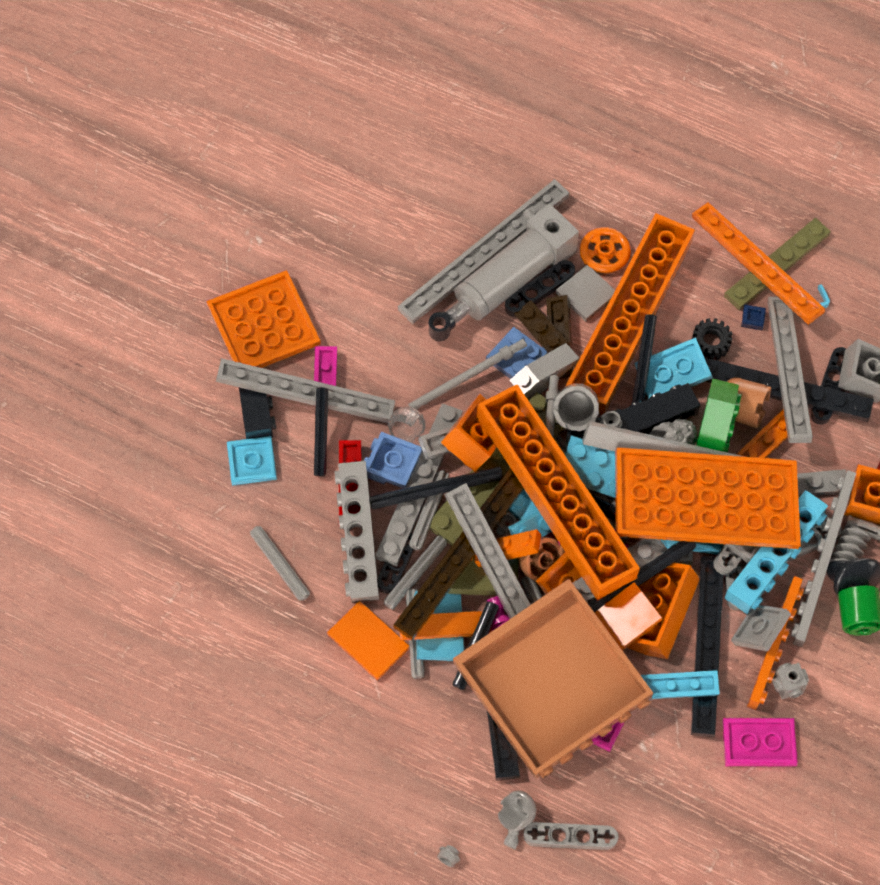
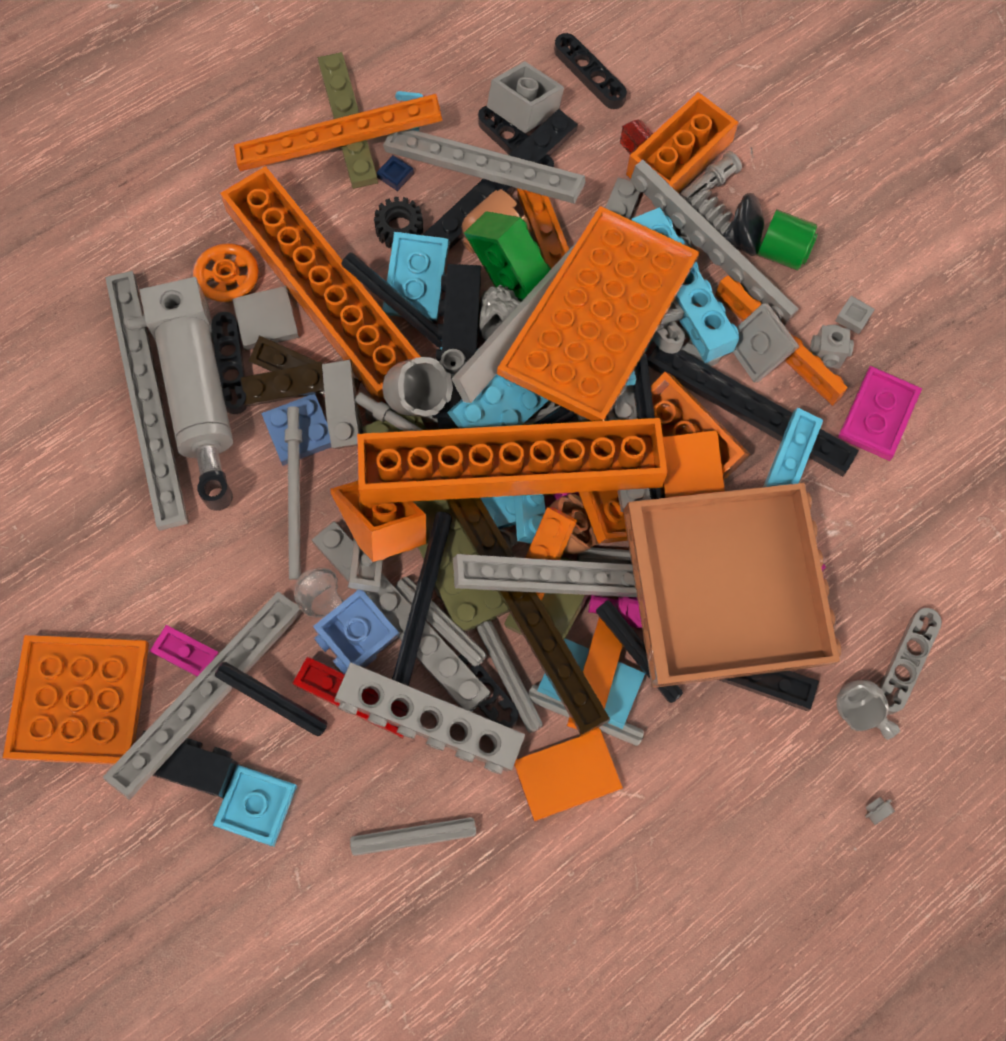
camera: 65 degrees left, 5 degrees up
none -> light grey plate [835,296,875,334]

